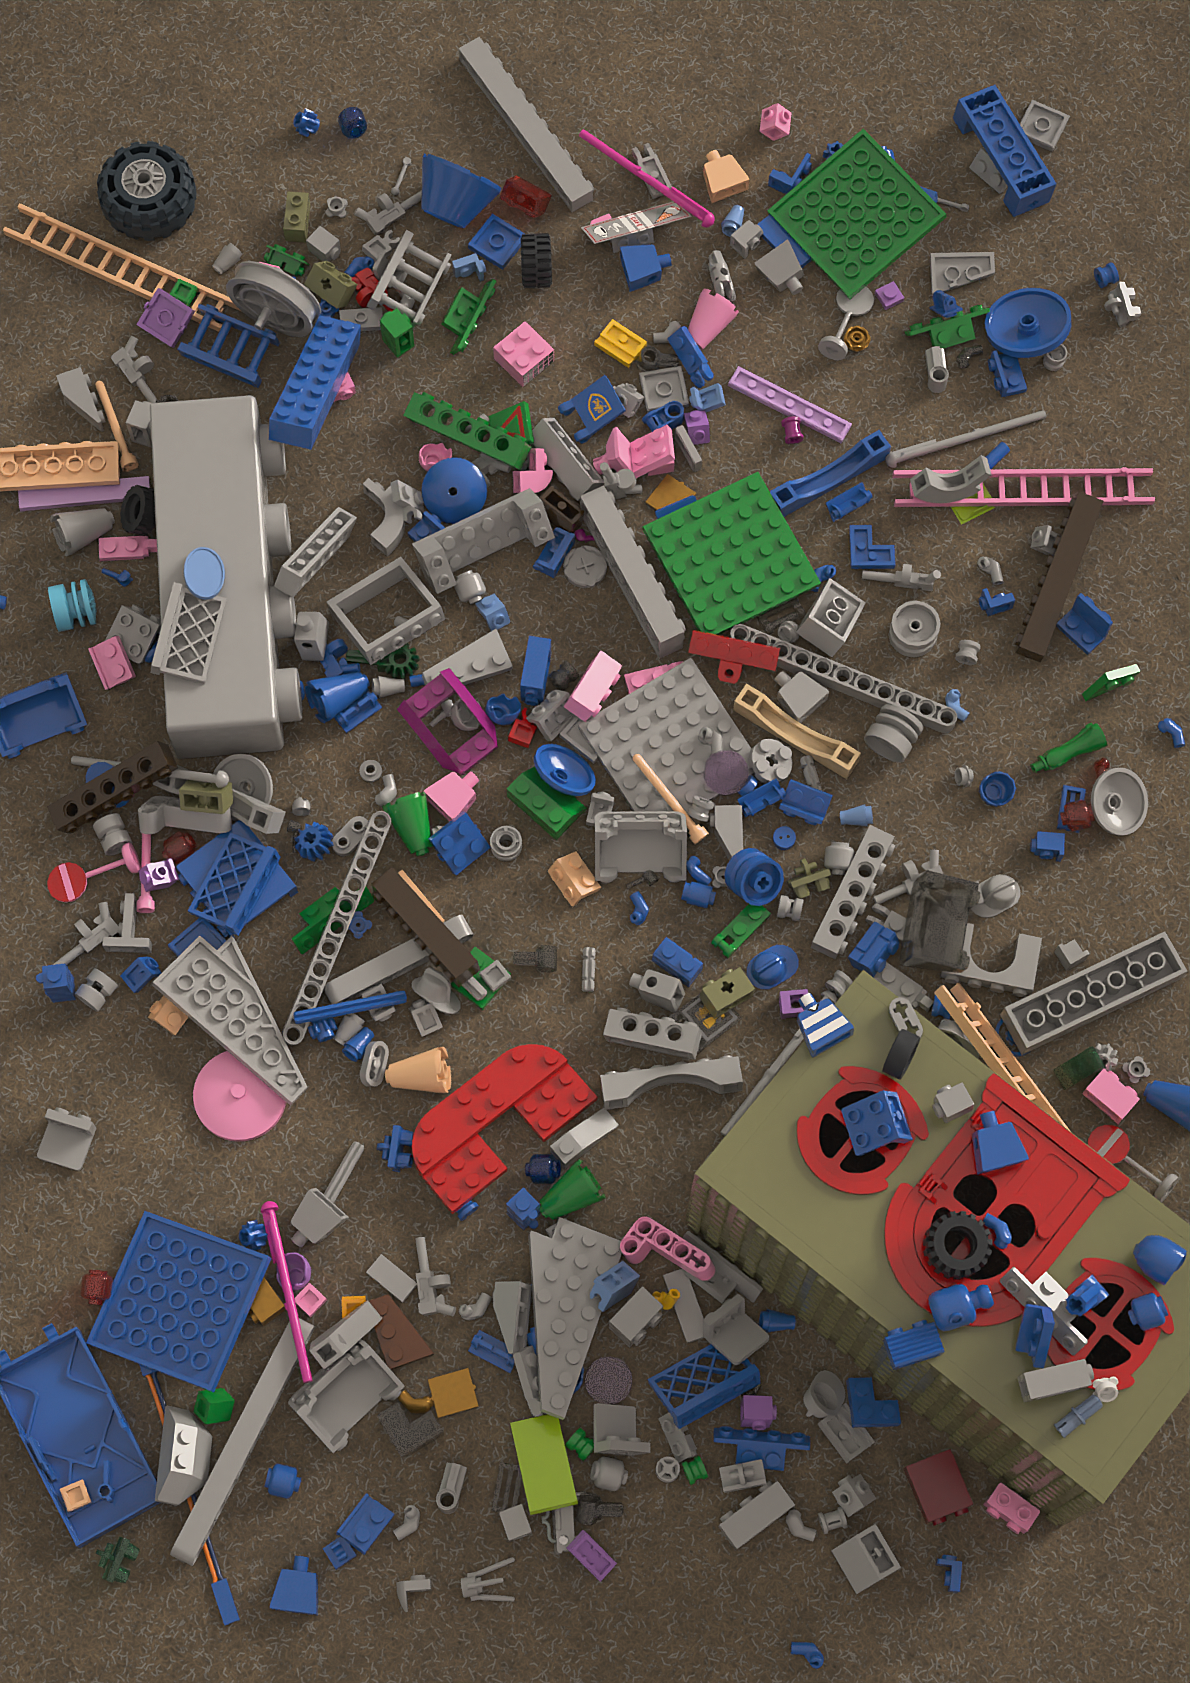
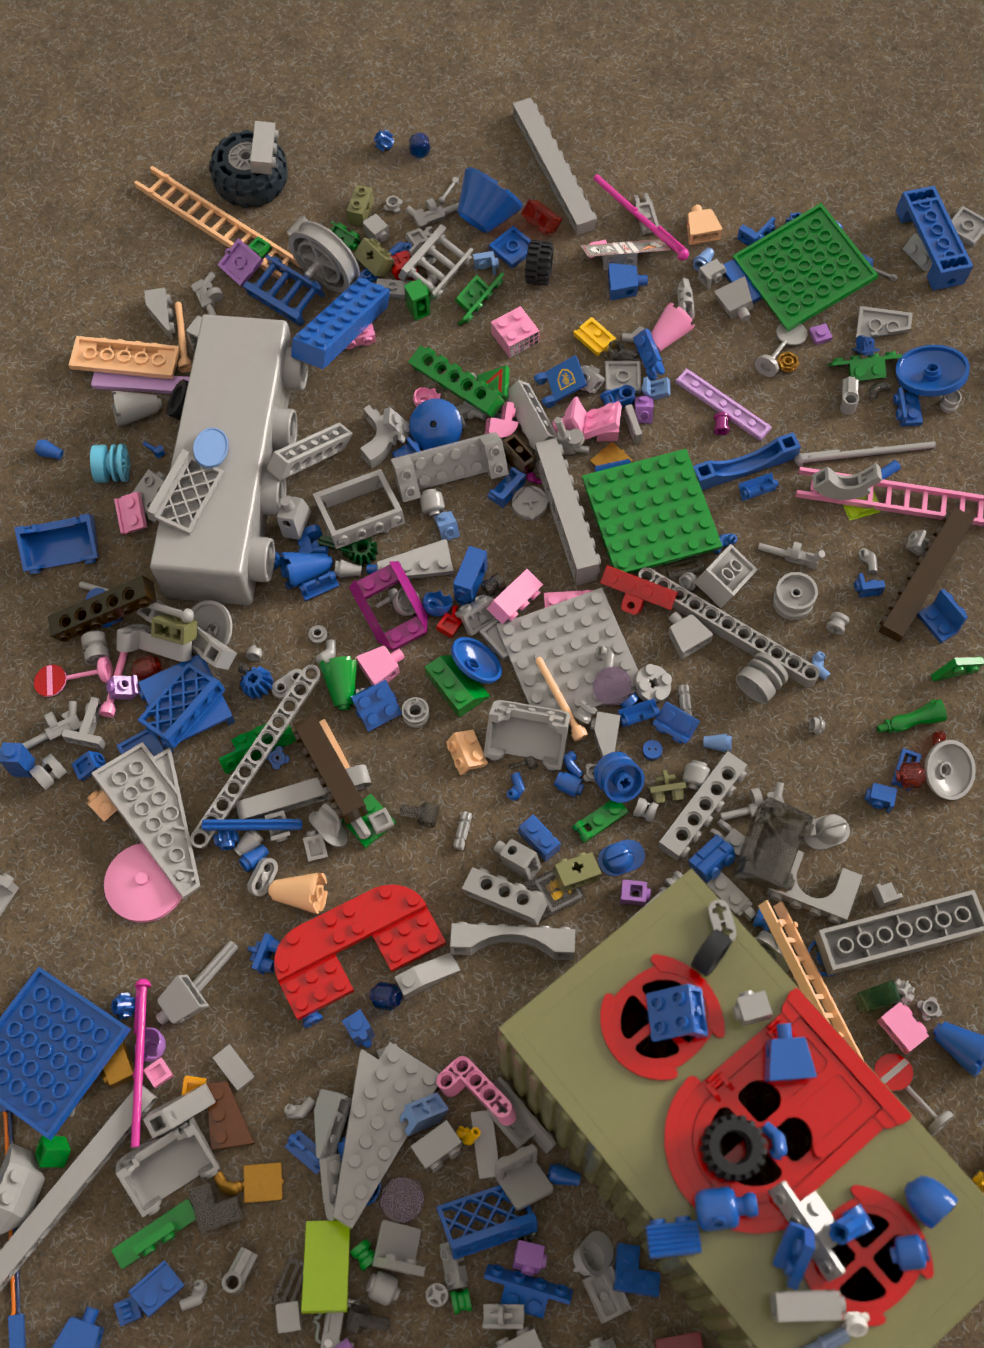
camera: 15 degrees right, 5 degrees down
bright pink hinge [99,536,157,561] -> none
blue head [264,1464,301,1499] -> none
light grey piece [415,1237,456,1316] -> none
green cone [539,1159,606,1220] -> none
light grey bracket [586,792,614,827] -> none
tan arch [733,684,861,779] -> none
bright pink brick [760,103,791,141] -> none
blue torso [797,993,854,1058] -> none
blue plate [849,525,895,569] -> none
blue hair [979,772,1016,807] -> none
none -> green bracket [112,1199,198,1269]
none -> light grey brick [250,121,279,174]

